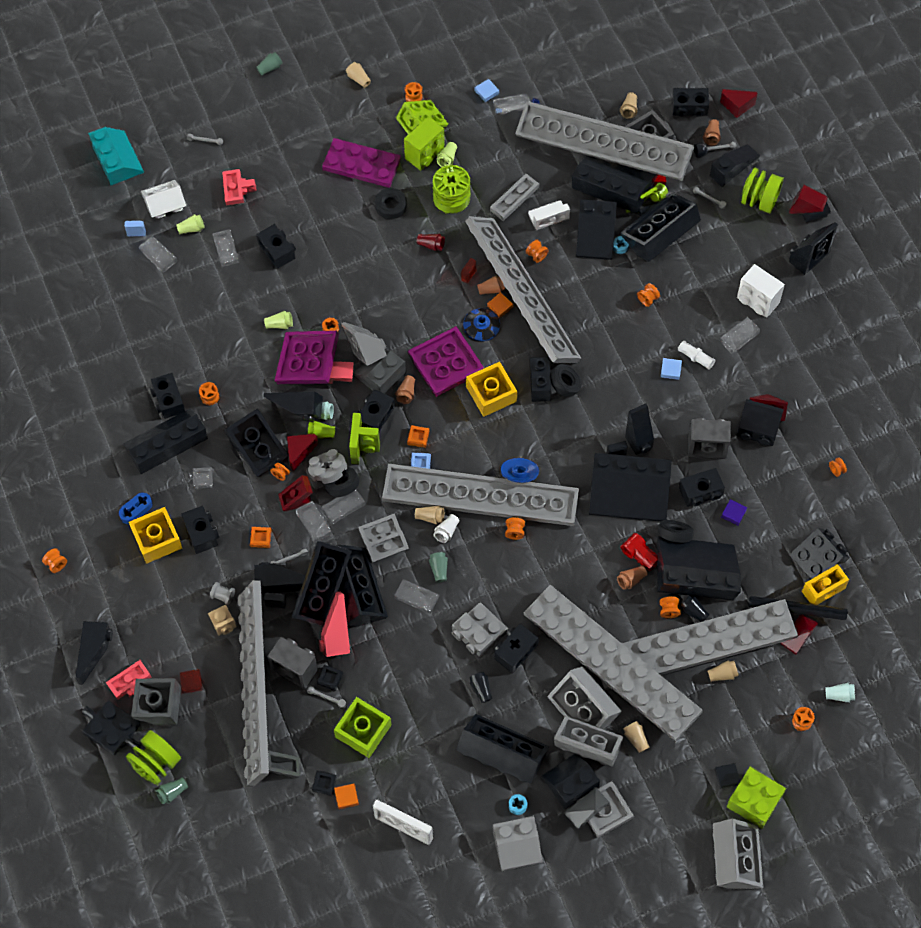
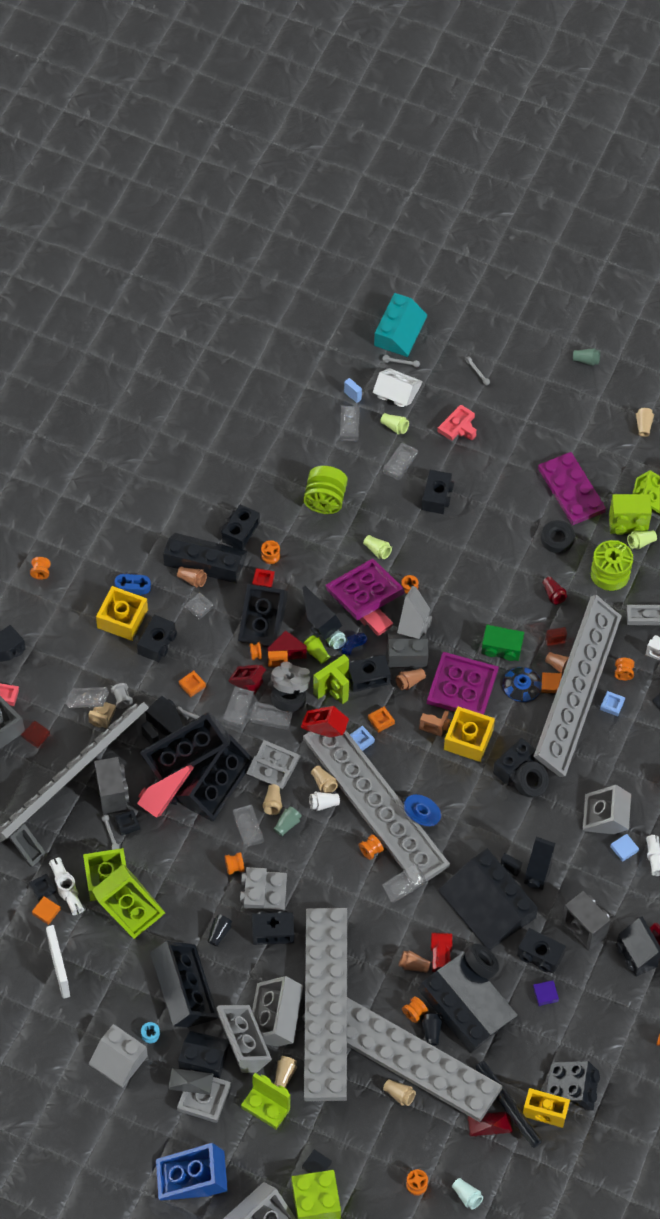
camera: 45 degrees right, 5 degrees down
none -> white pin [49,858,84,915]
none -> clear plate [66,687,109,708]
none -> lime slope [92,864,165,939]
none -> blue slope [156,1143,228,1201]
none -> nougat cone [177,567,207,588]
none -> orange wheel [225,852,245,875]
none -> lime bracket [241,1073,290,1130]
none -> red plate [252,568,275,588]
none -> tan cone [263,784,282,815]
none -> orange tile [268,651,288,667]
none -> red slope [301,706,349,738]
none -> lime wheel [304,466,348,514]
none -> clear blue arm [341,633,367,656]
none -> clear plate [382,864,427,903]
none -> light grey hinge [383,355,420,368]
none -> nougat bracket [419,711,451,736]
none -> green brick [481,625,524,661]
none -> light grey slope [583,785,631,834]
none -> light blue tile [600,691,625,716]

